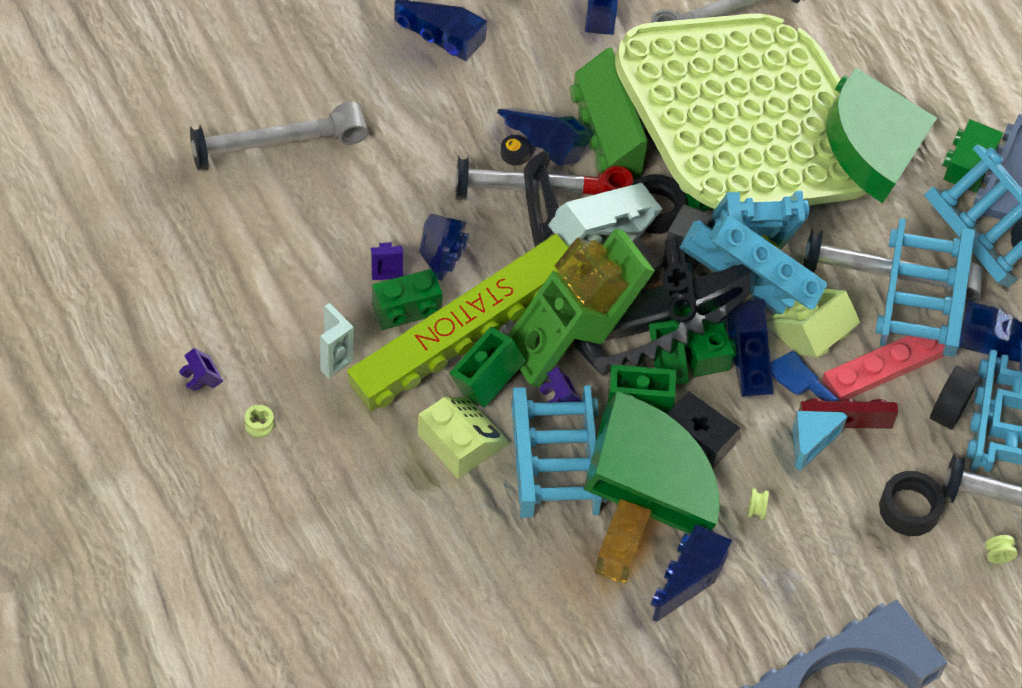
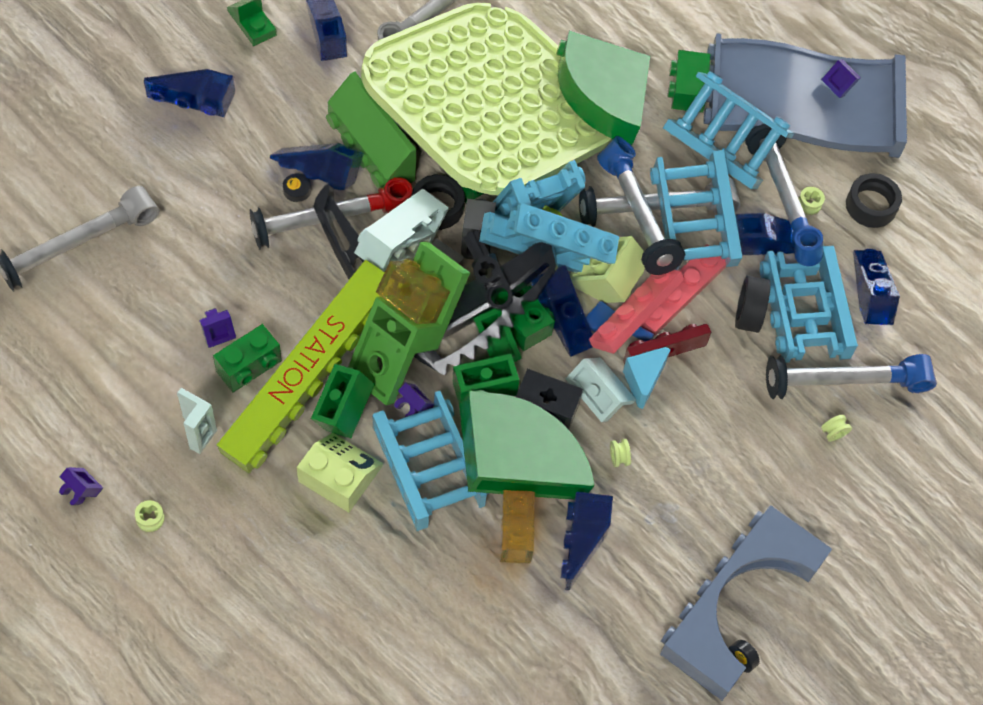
camera: 20 degrees left, 5 degrees up
clear blue slope [419,213,469,281] -> none
black tyre [879,471,945,536] -> none
none -> light aqua panel [565,357,636,422]
none -> coral plate [589,270,684,354]
none -> piece [597,136,686,275]

